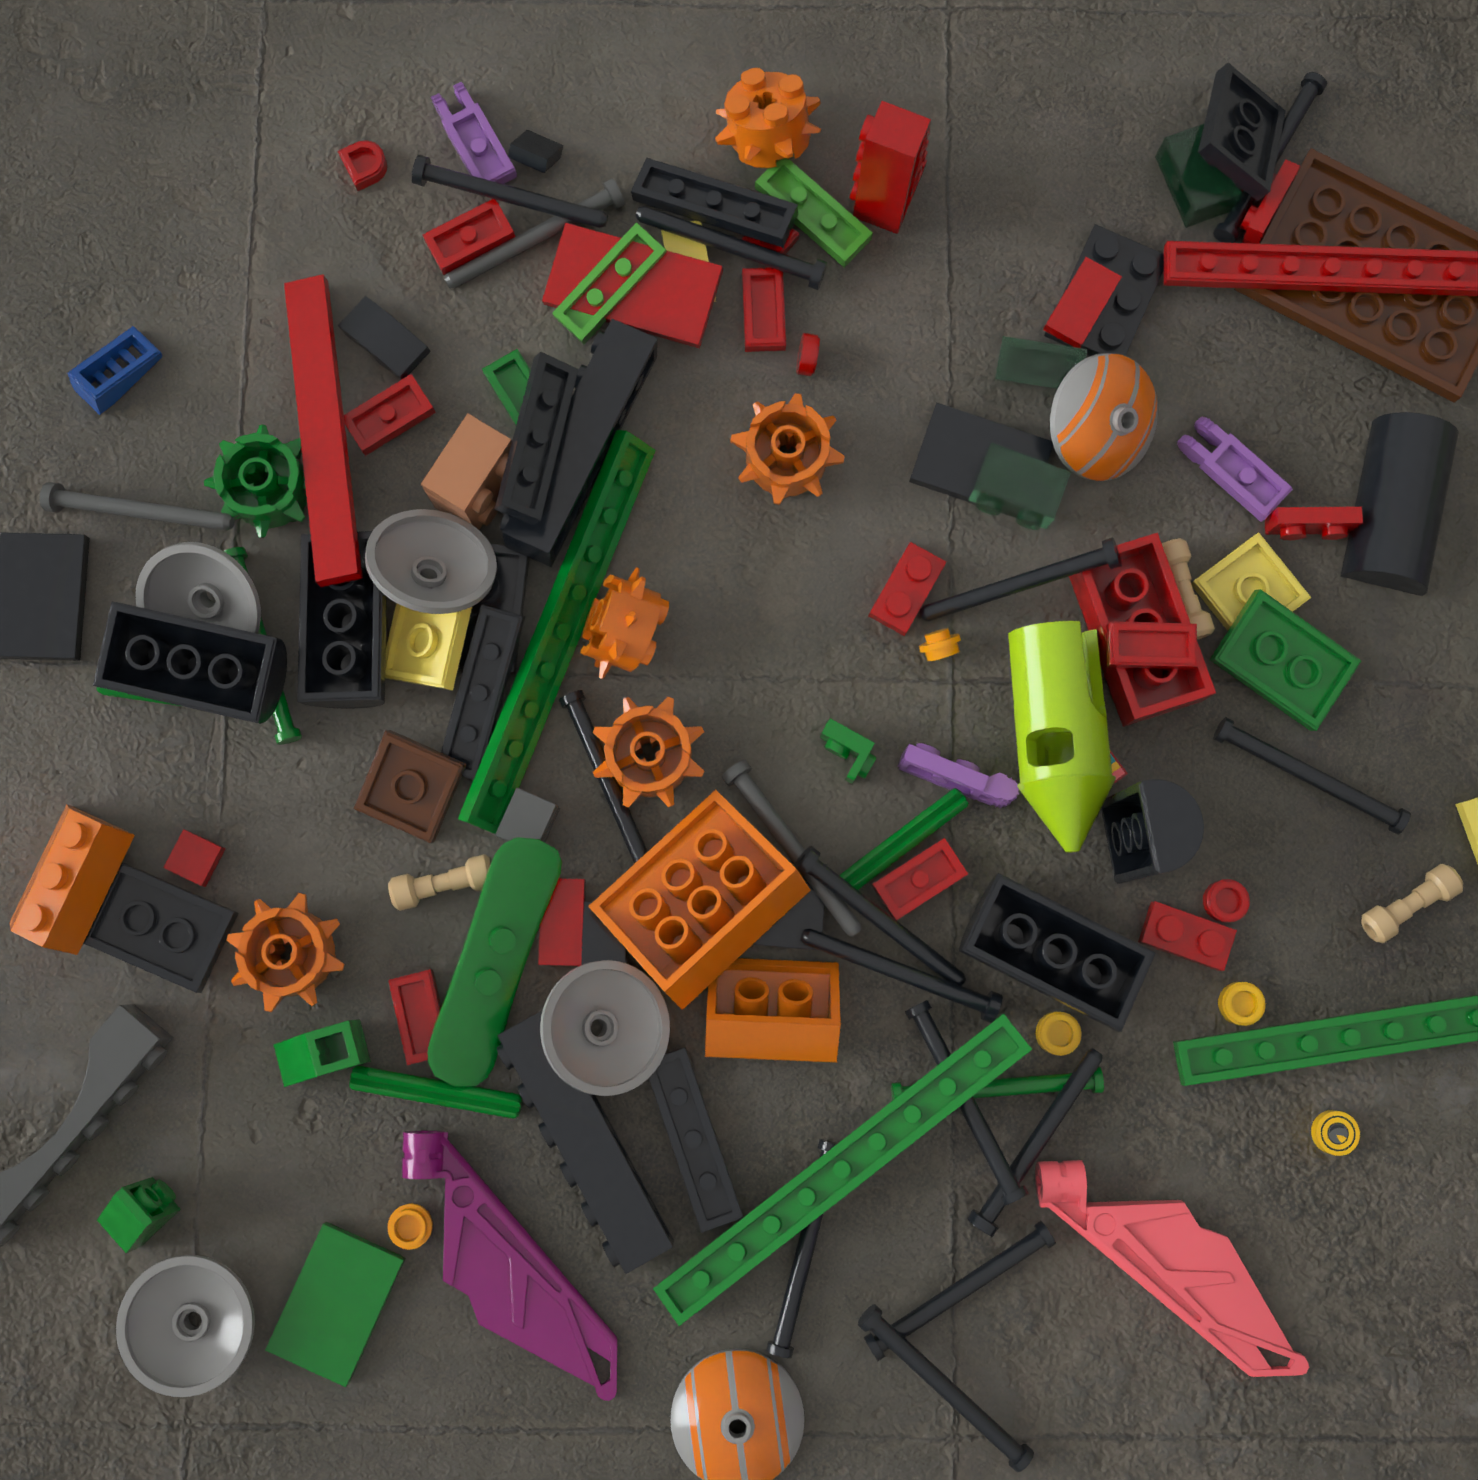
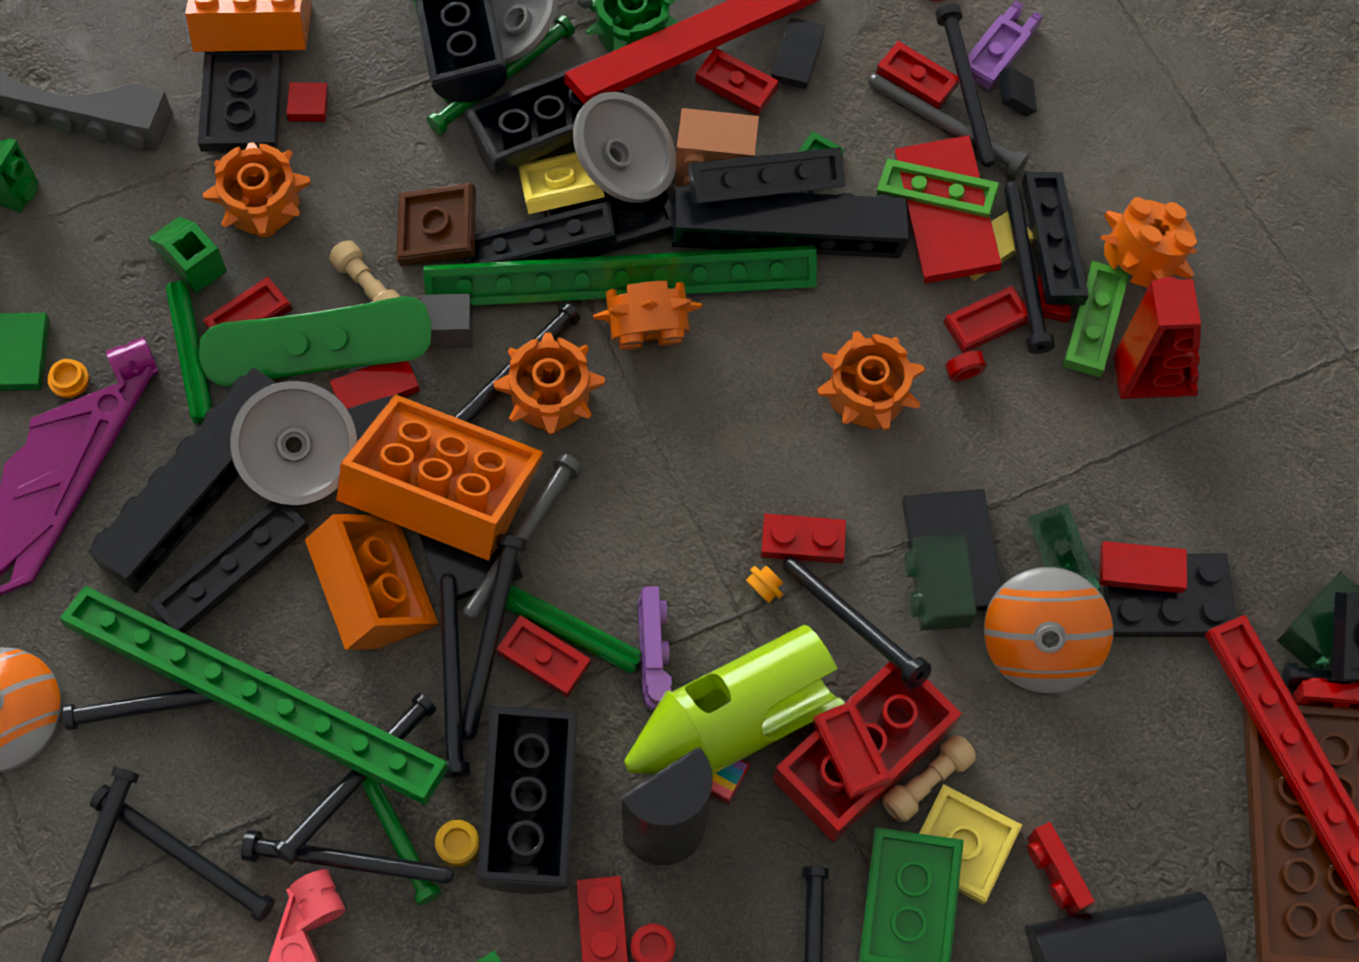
camera: 65 degrees right, 15 degrees down
green bracket [820,718,877,784] -> none
medium lavender hinge [1177,416,1293,522] -> none

